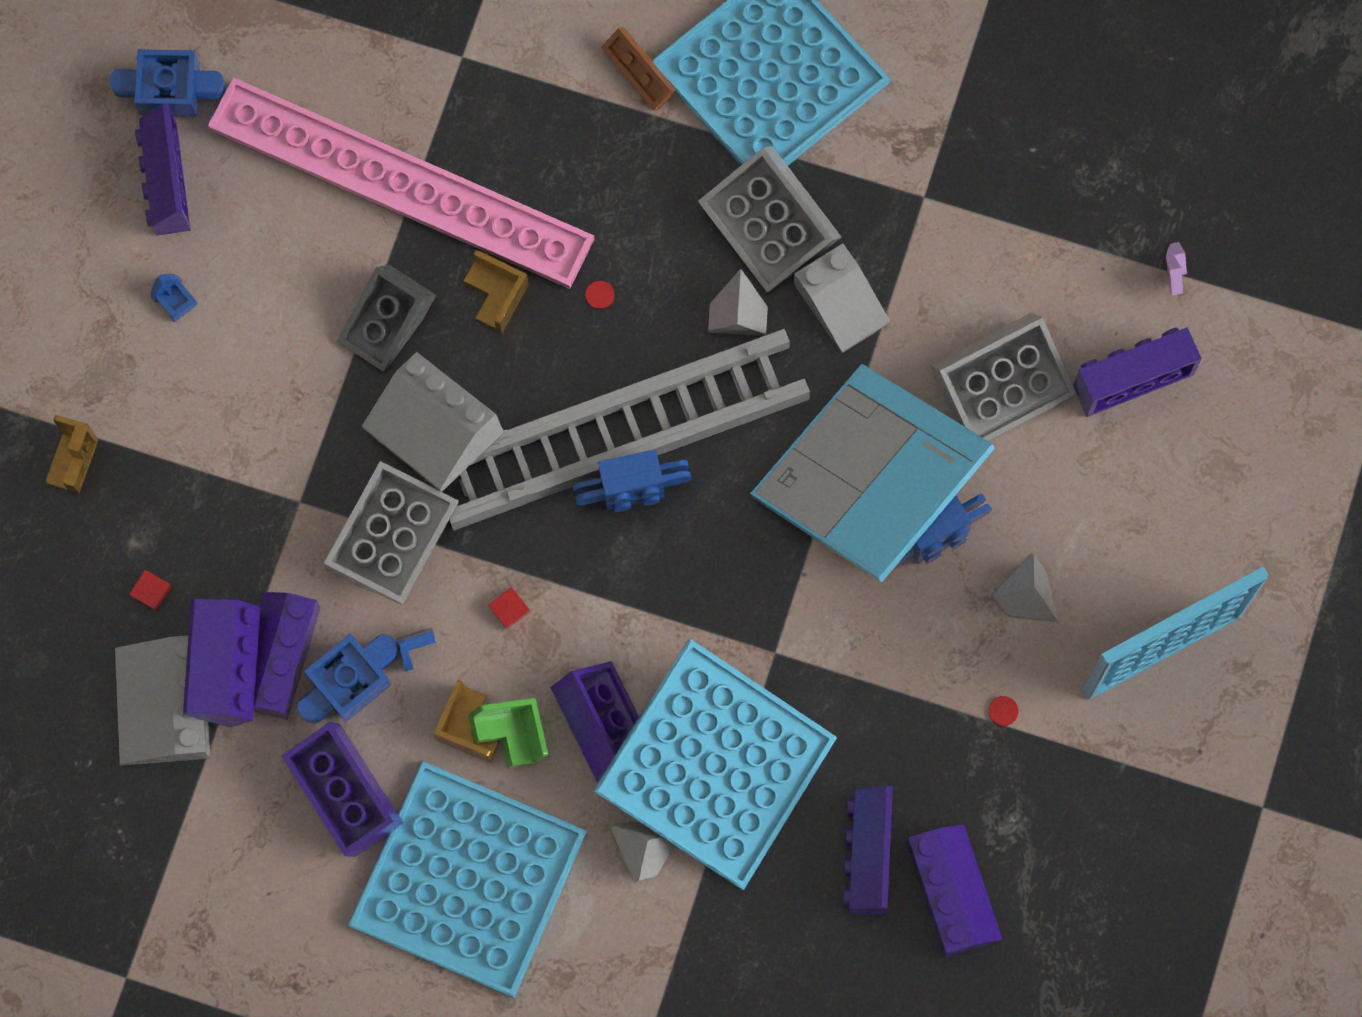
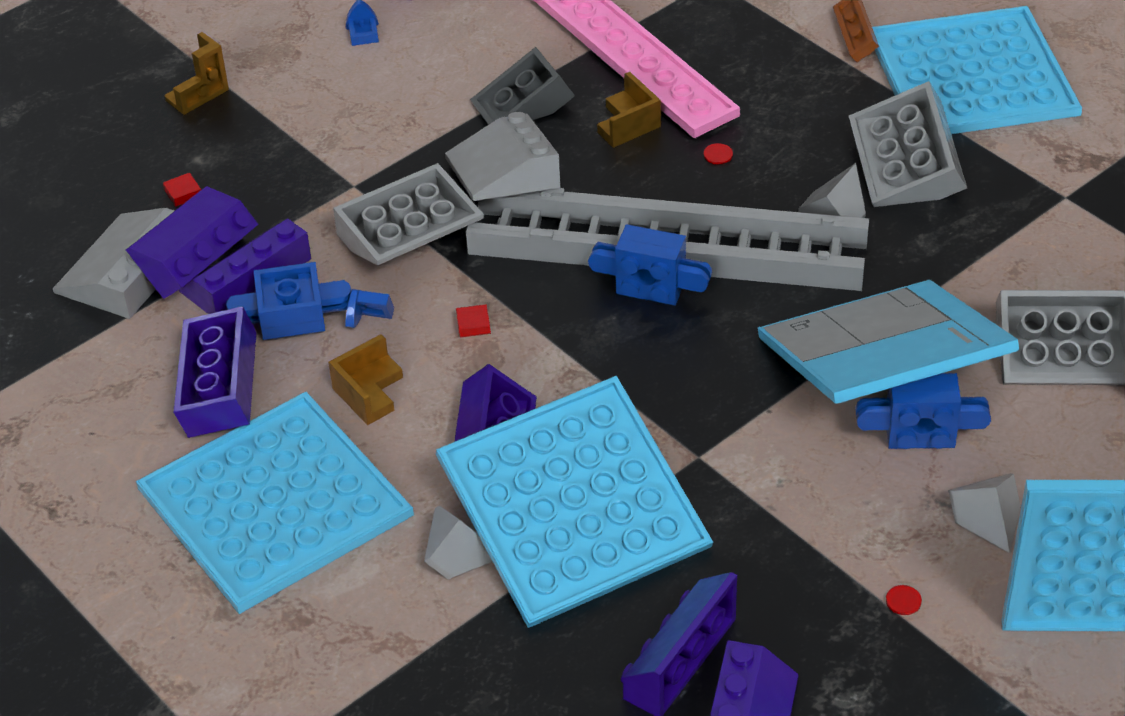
camera: 30 degrees right, 30 degrees down
bright green panel [468,698,548,769] -> none
light grey slope [794,243,890,353] -> none

